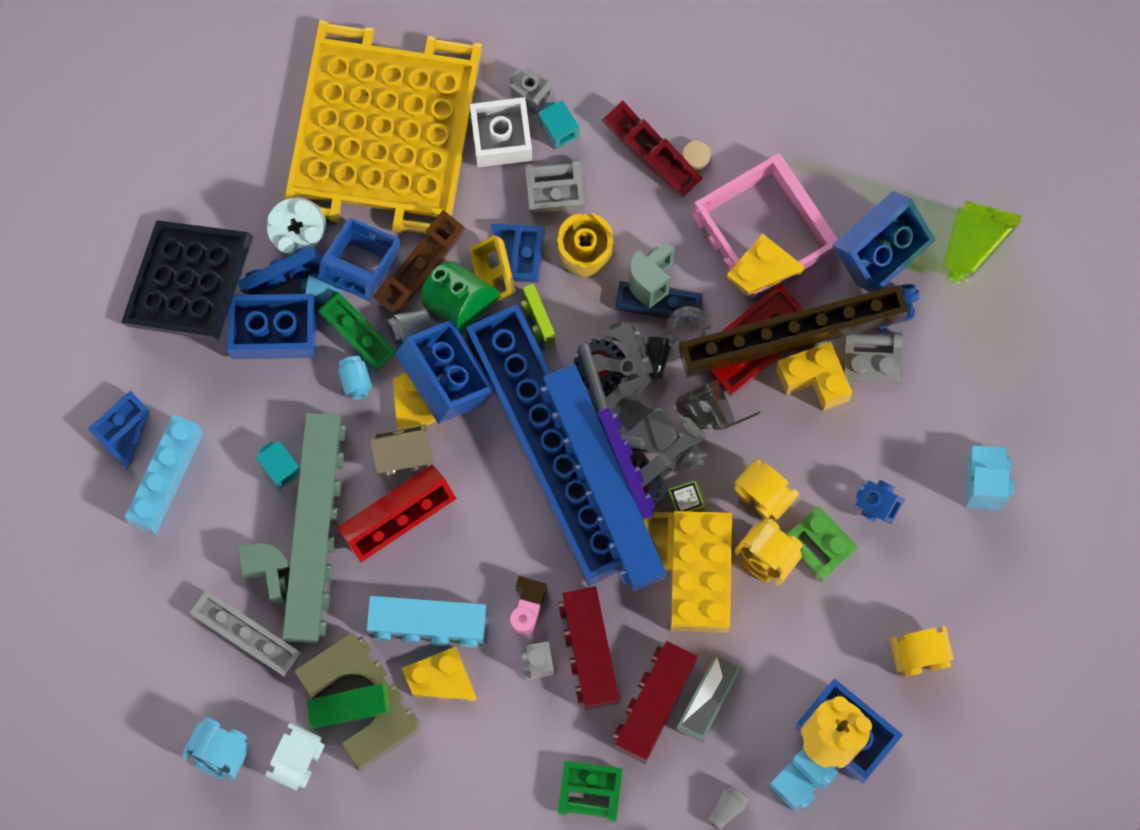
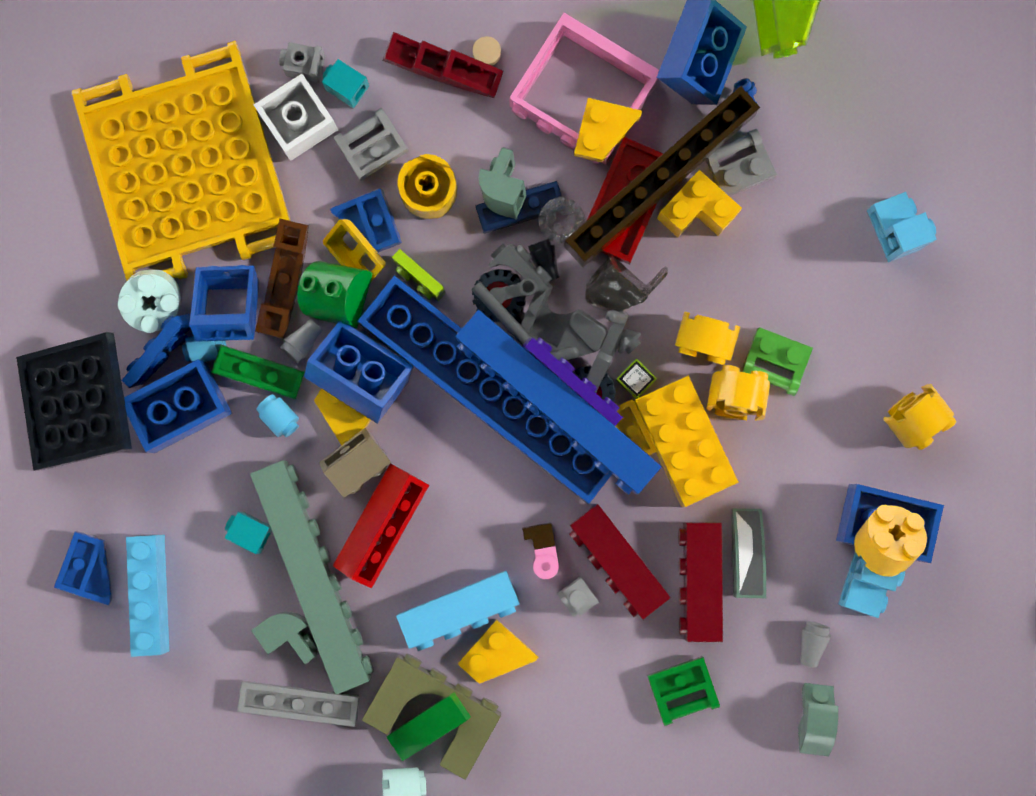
camera: 25 degrees left, 10 degrees up
blue brick [855,479,905,524] -> none

